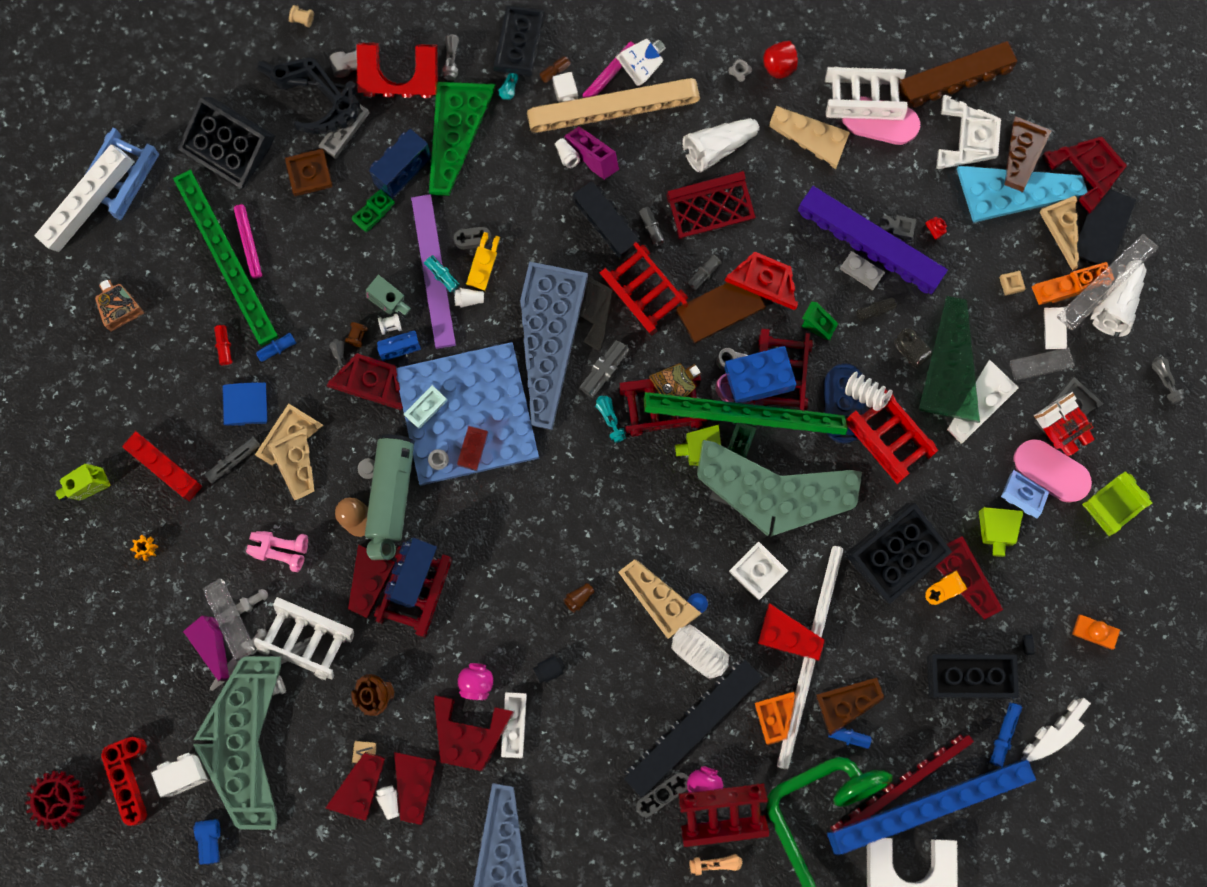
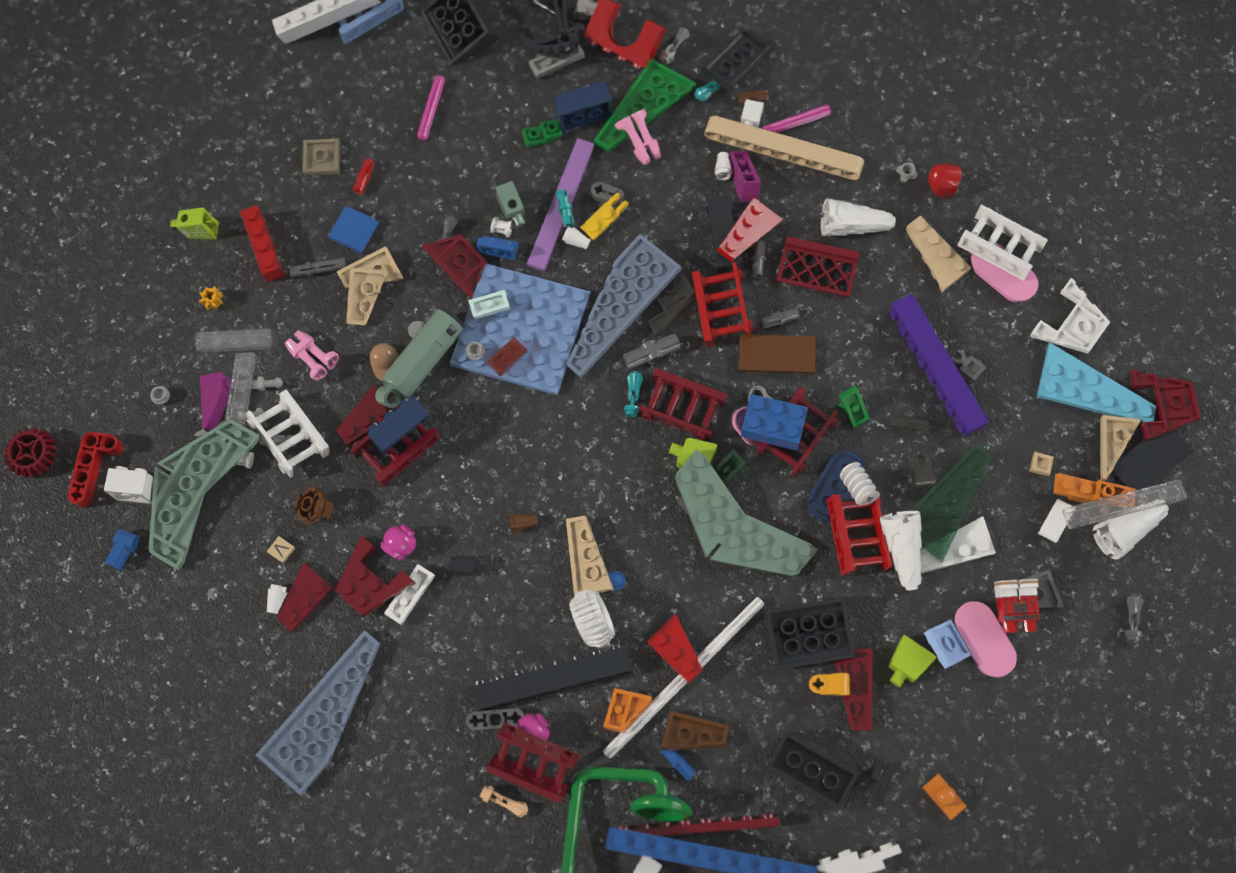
camera: 35 degrees right, 5 degrees down
torso [95,280,144,331] -> none
green plate [173,169,279,347] -> none
blue axle [256,333,296,362] -> none
reddish brown plate [285,149,333,196] -> none
dark red wing [326,752,386,821] -> none
reddish brown bush [345,322,368,348] -> none
white torso [616,39,665,86] -> none
green plate [644,392,848,435] -> none
torso [649,363,701,397] -> none
red wing [724,252,798,310] -> none
white plate [729,542,788,601] -> none
light grey plate [840,251,885,290] -> none
reddish brown brick [899,41,1017,107] -> none
red plate [925,217,947,240] -> none
blue pin [989,703,1023,767] -> none
reddish brown wing [1004,116,1052,192] -> none
clear tile [1009,347,1075,381] -> none
lime panel [1082,472,1152,536] -> none
none -> light grey plate [150,386,170,405]
none -> clear tile [196,329,272,352]
none -> dark tan tile [302,139,340,175]
none -> bright pink piece [615,109,661,165]
none -> wing [716,198,783,262]
none -> white cone [880,511,922,590]

